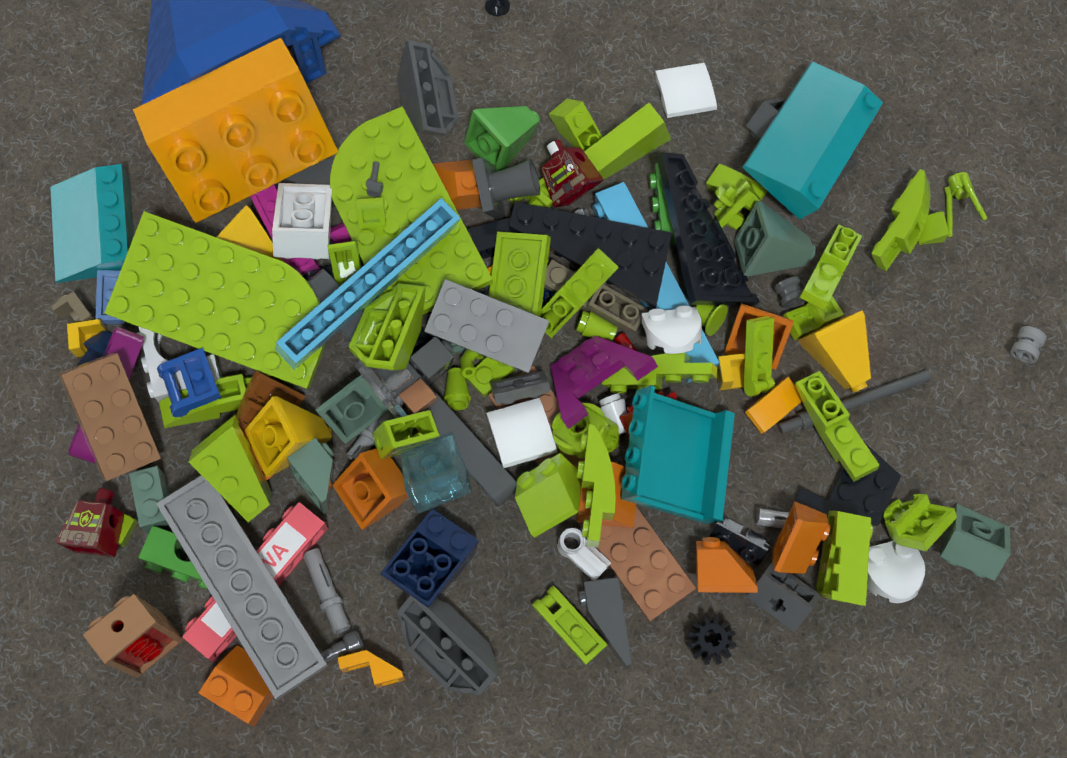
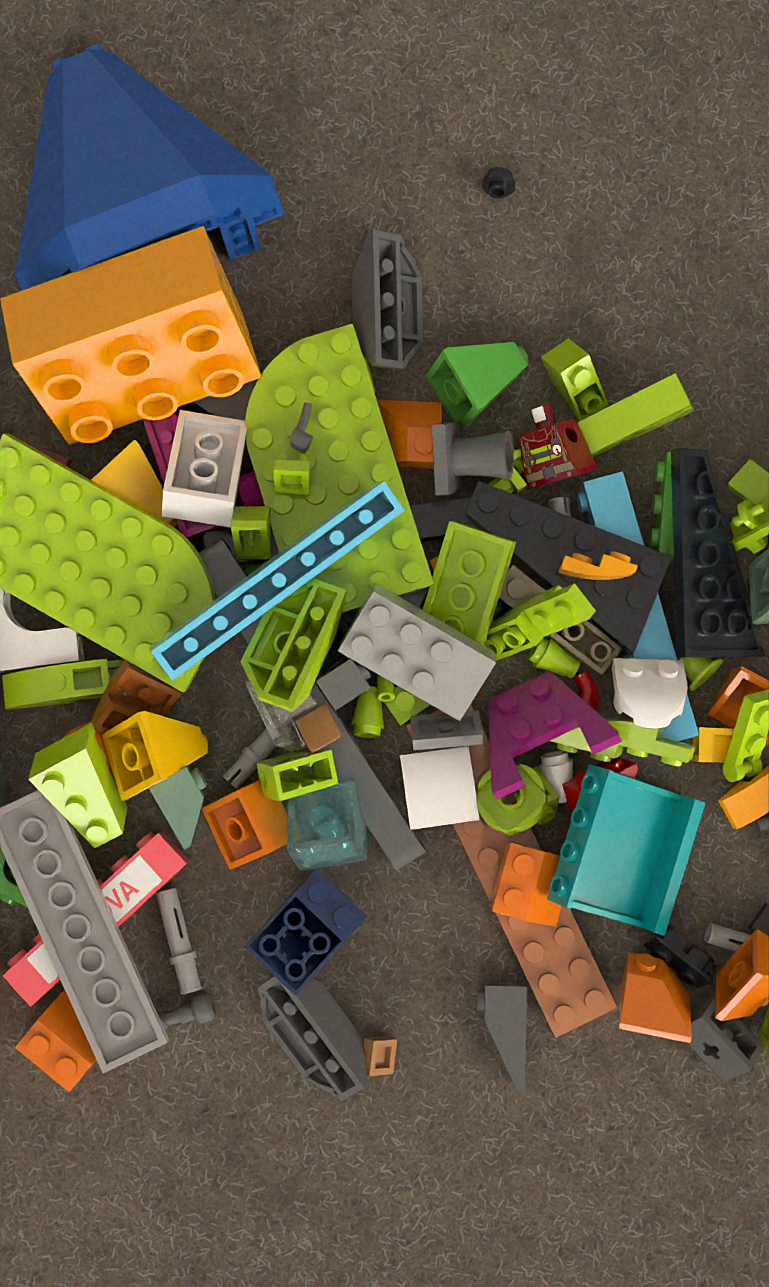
camera: 10 degrees right, 15 degrees up
blue plate [157,348,221,417] -> none
sand green slope [316,375,389,444] -> none
light orange slope [338,650,405,688] -> none
lime slope [515,453,582,538] -> none
lime plate [531,586,607,666] -> none
white piece [557,528,611,581] -> none
lime slope [577,425,616,547] -> none
white slope [655,63,717,118] -> none
black gear [686,615,736,665] -> none
none -> medium nougat plate [363,1036,398,1076]
none -> light orange slope [558,551,637,580]

